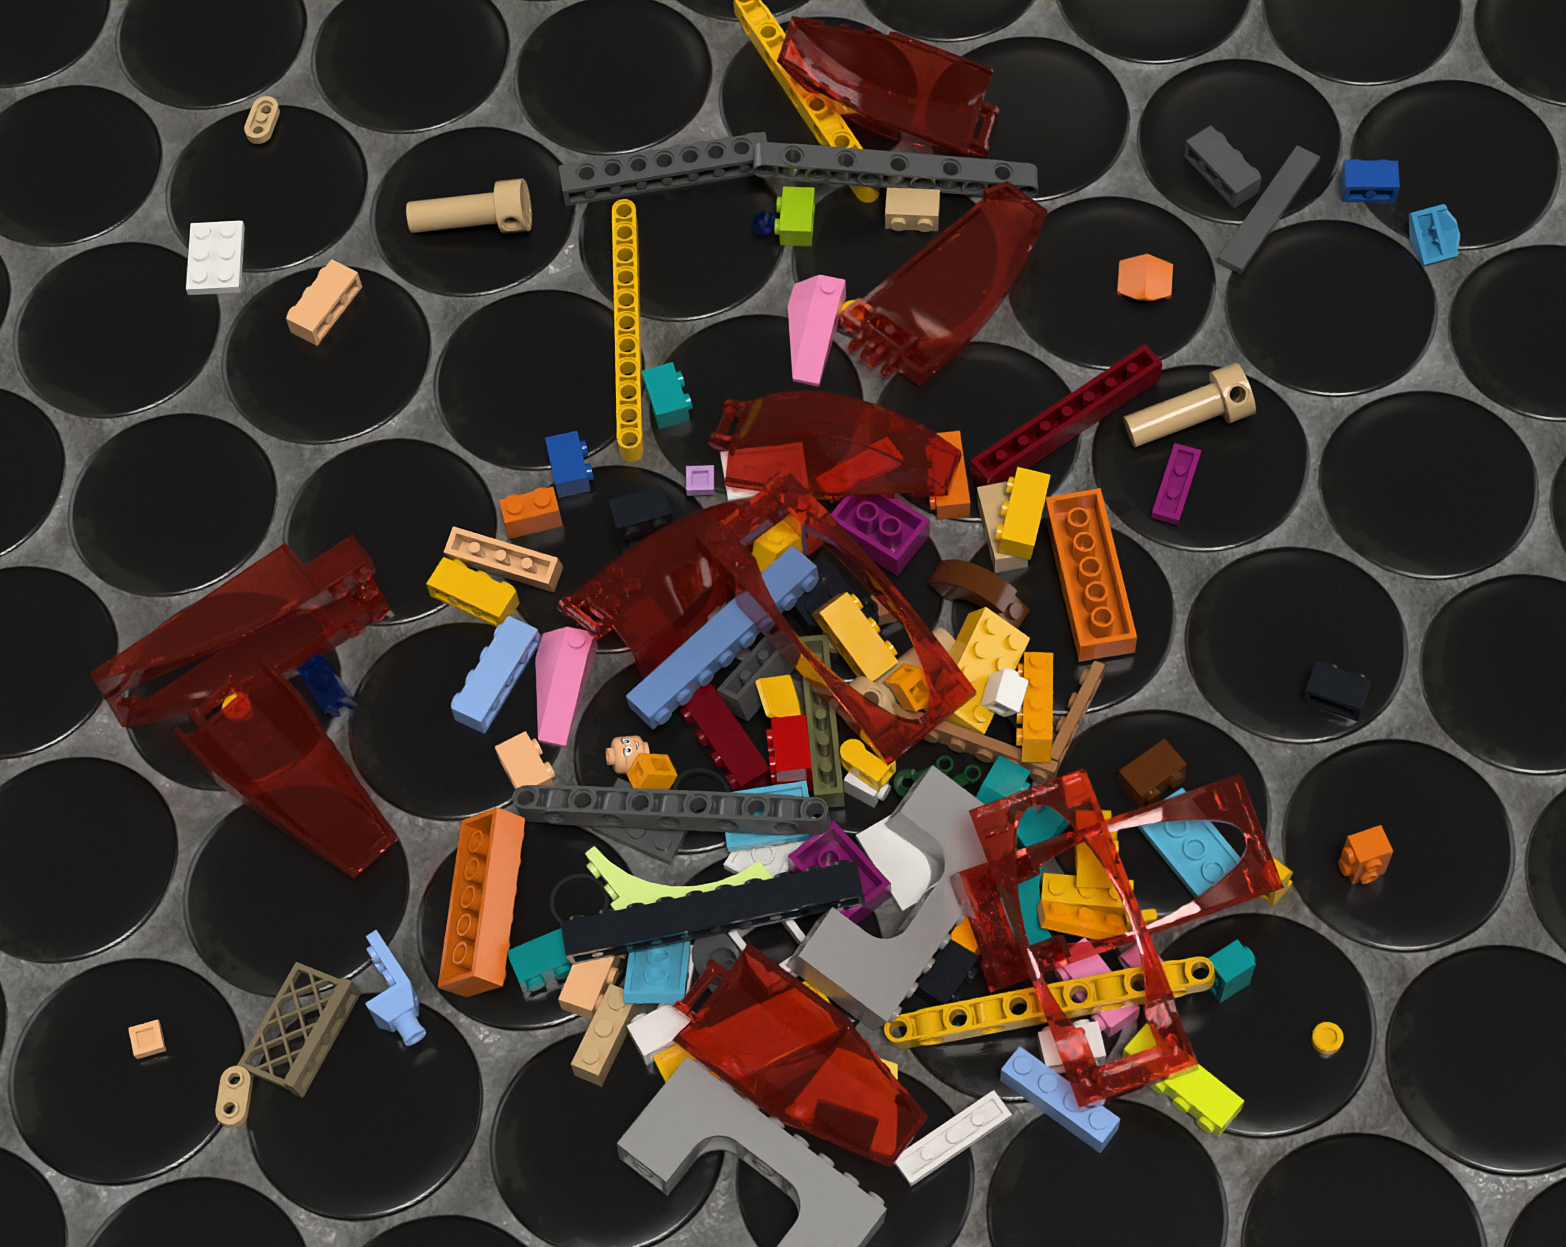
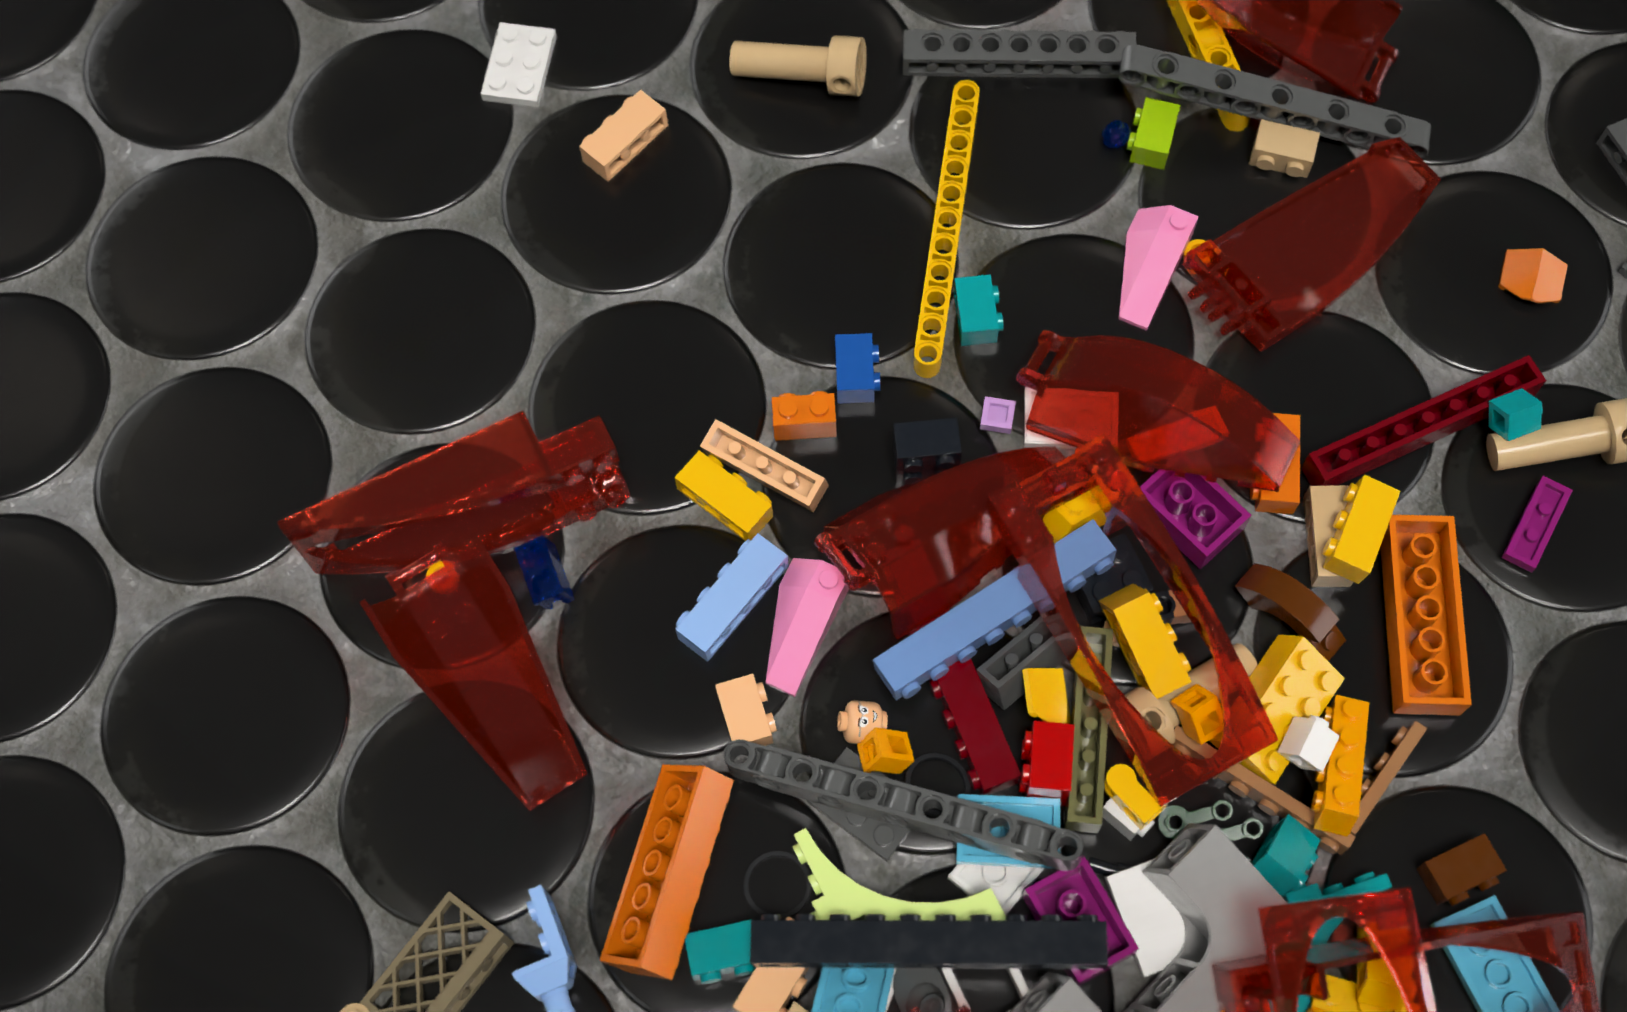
camera: 10 degrees right, 5 degrees up
light nougat plate [128,1020,166,1059] -> none
none -> teal brick [1488,388,1543,441]

